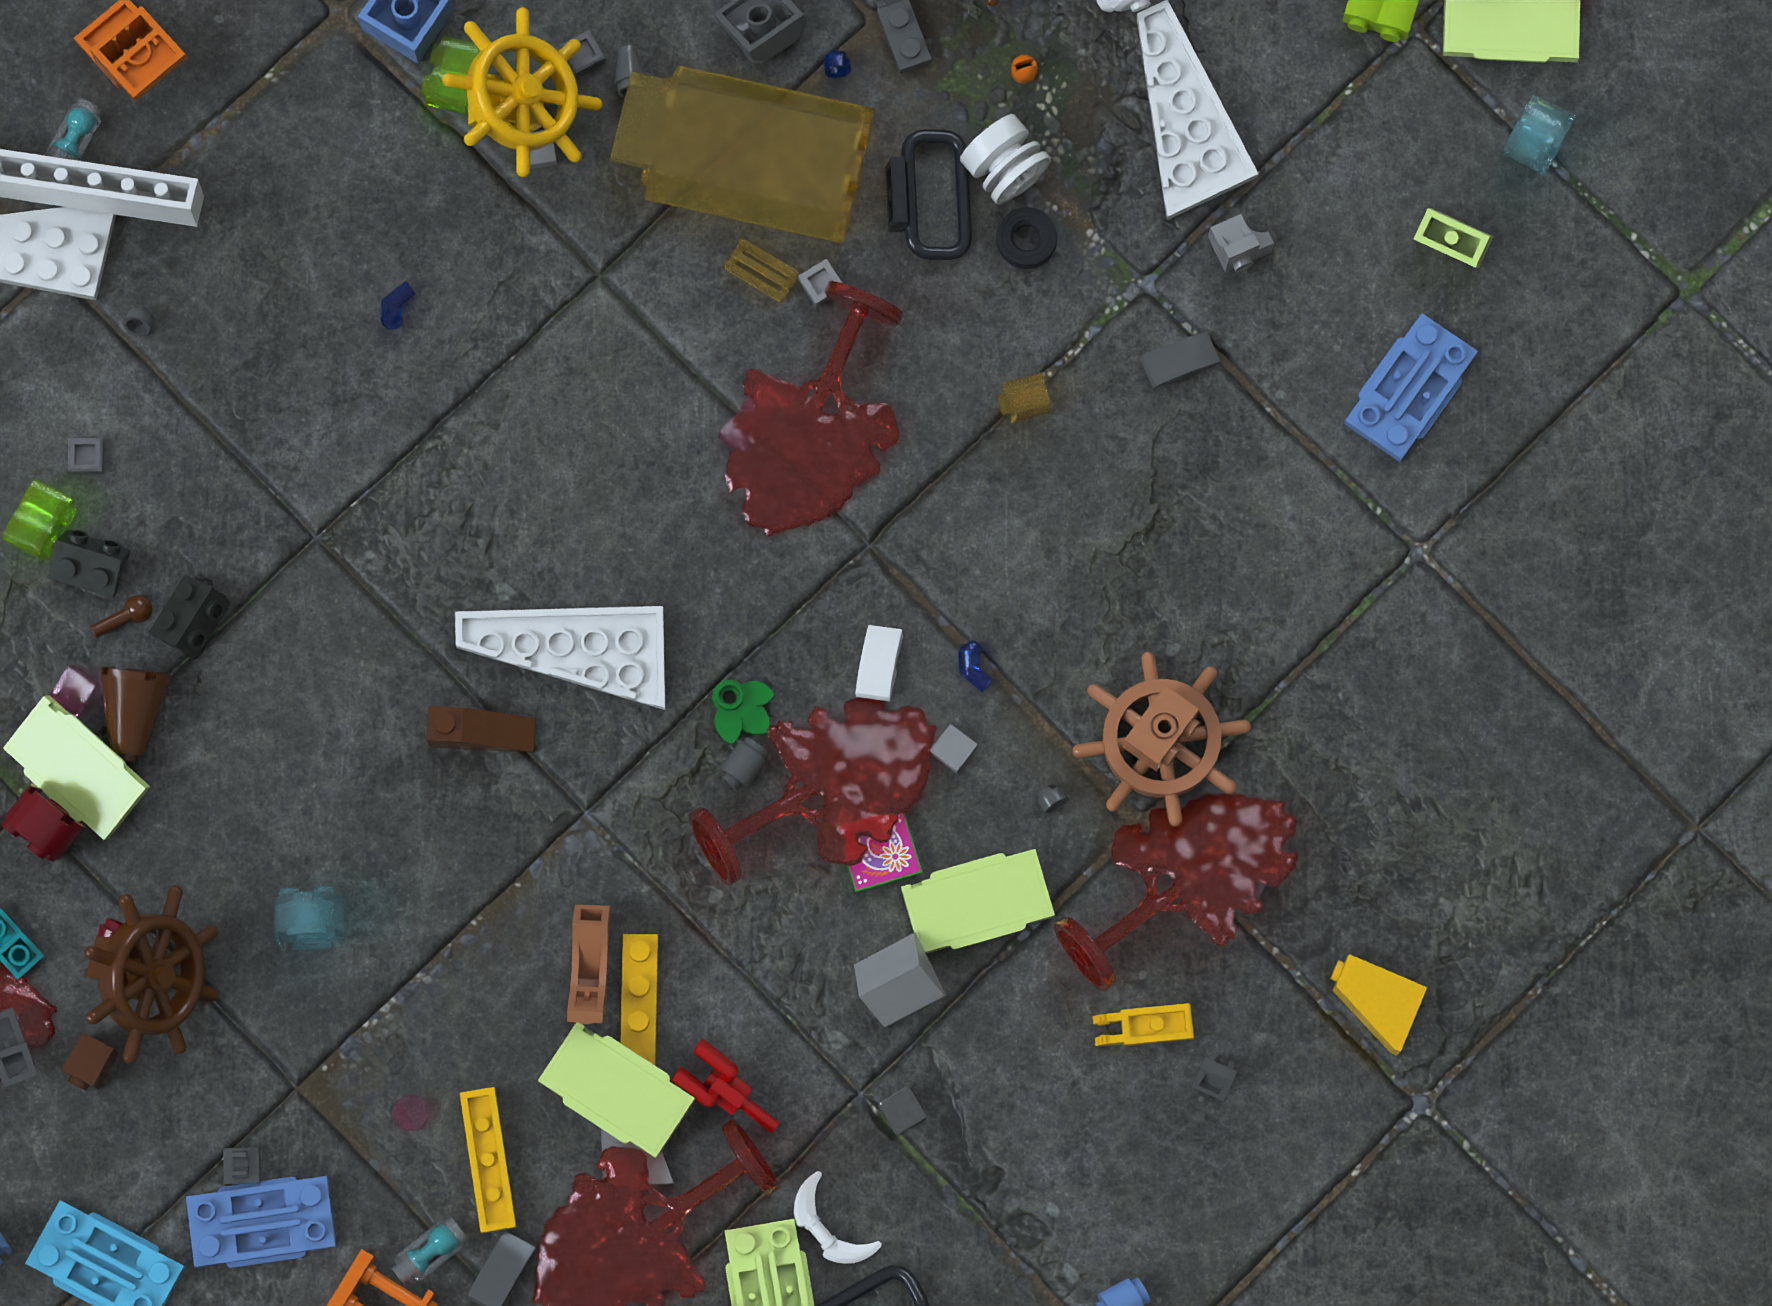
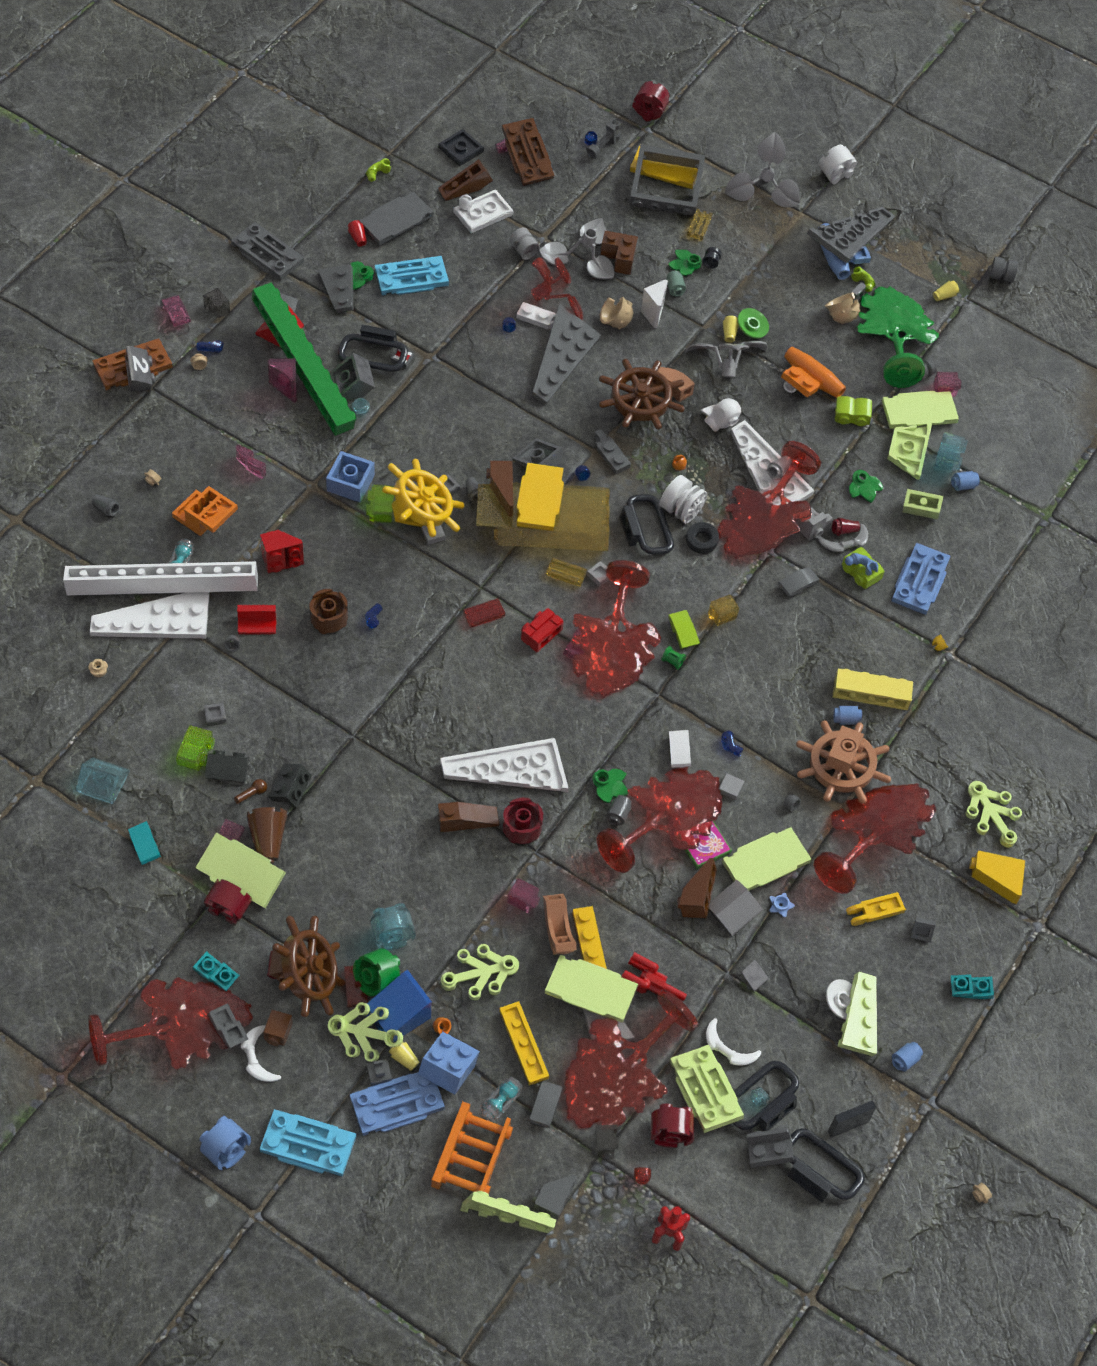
camera: 15 degrees left, 20 degrees down
clear pink tile [393,1095,429,1131] -> none
none -> red panel [237,605,277,634]
none -> white piece [241,1025,281,1082]
none -> red slope [260,530,304,573]
none -> reddish brown brick [309,589,348,634]
none -> yellowish green plant [328,1002,403,1062]
none -> clear red tile [344,966,368,1008]
none -> green brick [353,948,400,996]
none -> blue slope [365,970,432,1042]
none -> light yellow cone [389,1042,420,1071]
none -> medium blue brick [418,1032,480,1095]
none -> orange hinge [433,1017,451,1034]
none -> yellowish green plant [441,944,519,1000]
none -> clear red tile [463,598,505,628]
none -> reddish brown slope [486,461,513,517]
none -> dark red brick [502,797,543,844]
none -> clear pink brick [507,878,540,914]
none -> yellow piece [517,463,564,531]
none -> red brick [521,608,564,653]
none -> green bush [661,646,686,670]
none -> lime slope [668,610,700,649]
none -> reddish brown slope [677,858,717,918]
none -> clear red plant [717,441,821,559]
none -> light grey cone [767,456,792,479]
none -> light blue plate [770,893,795,917]
none -> light grey piece [818,524,868,553]
none -> white dish [826,979,852,1020]
none -> dark red cone [831,518,860,536]
none -> light yellow brick [833,668,913,710]
none -> medium blue brick [834,706,862,725]
none -> yellowish green wing [838,972,877,1056]
none -> lime brick [842,547,884,589]
none -> medium blue piece [845,553,878,575]
none -> green plate [849,470,883,503]
none -> yellowish green wing [887,423,932,480]
none -> yellow hinge [932,634,948,651]
none -> medium blue brick [951,471,980,491]
none -> teal slope [951,974,994,999]
none -> yellowish green plant [966,781,1022,848]

